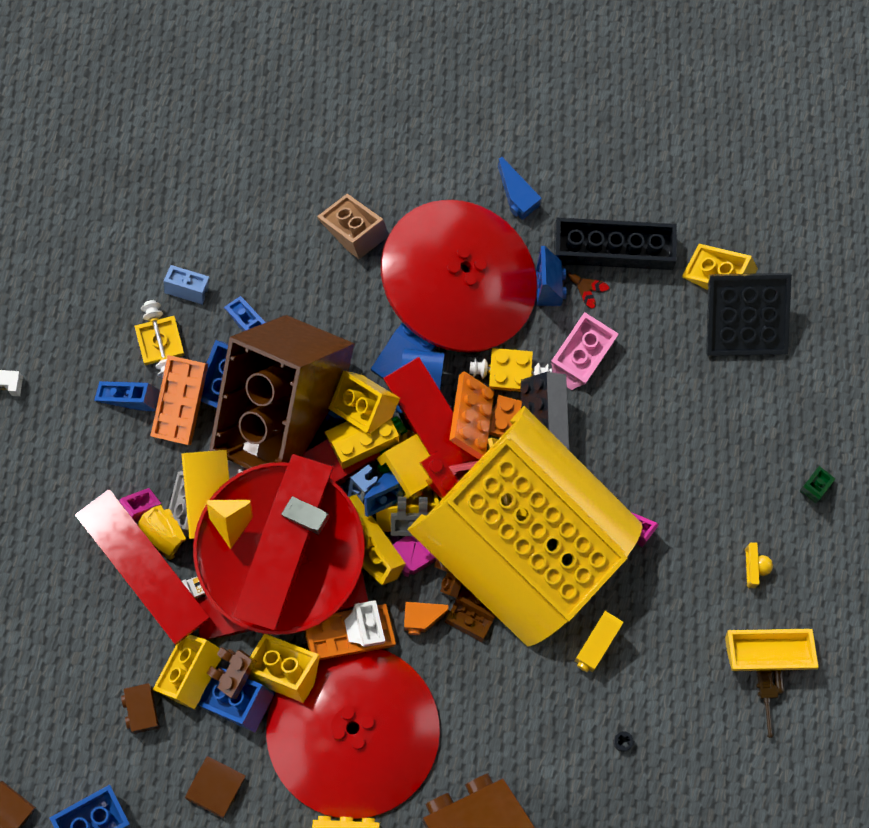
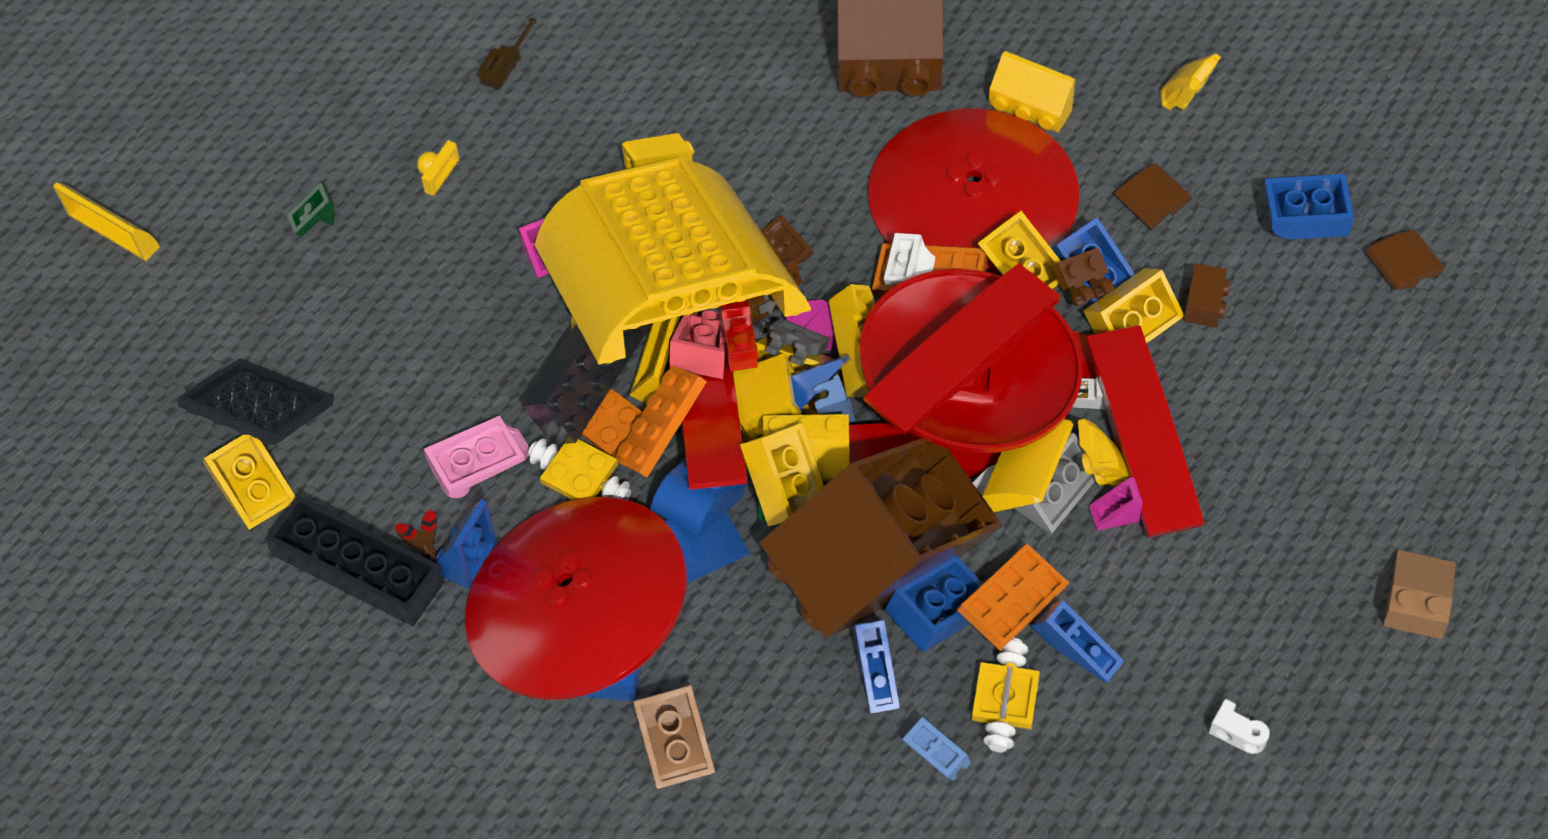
camera: 145 degrees left, 15 degrees down
yellow slope [207,500,253,549] -> none
slope [281,496,330,536] -> none
orange slope [404,602,448,635] -> none
blue slope [498,157,542,220] -> none
black bush [613,731,634,752] -> none
yellow slope [725,629,819,671] -> none

